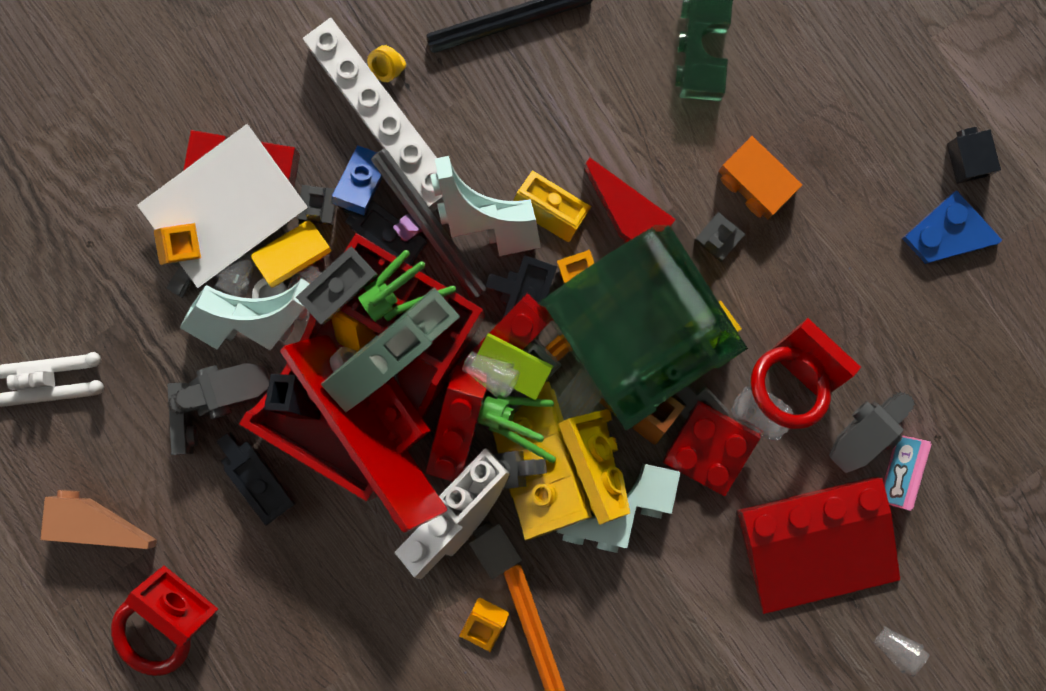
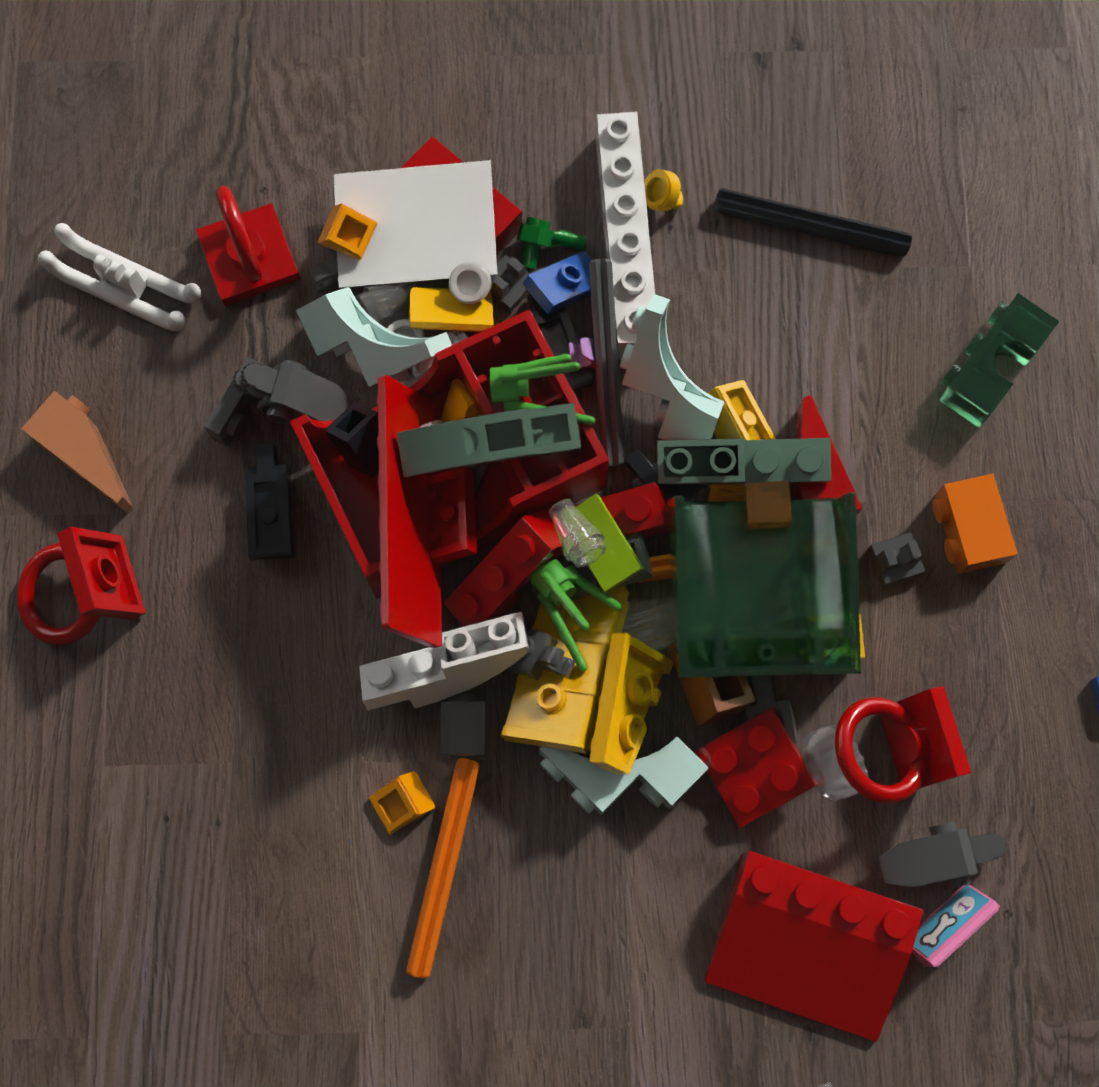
camera: 30 degrees right, 10 degrees down
dark grey plate [296,246,378,326] -> none
none -> red tile [196,186,301,306]
none -> white tile [449,262,491,304]
none -> green piece [517,216,587,269]
none -> sand green slope [657,438,831,485]
none -> clear orange tile [745,481,792,529]

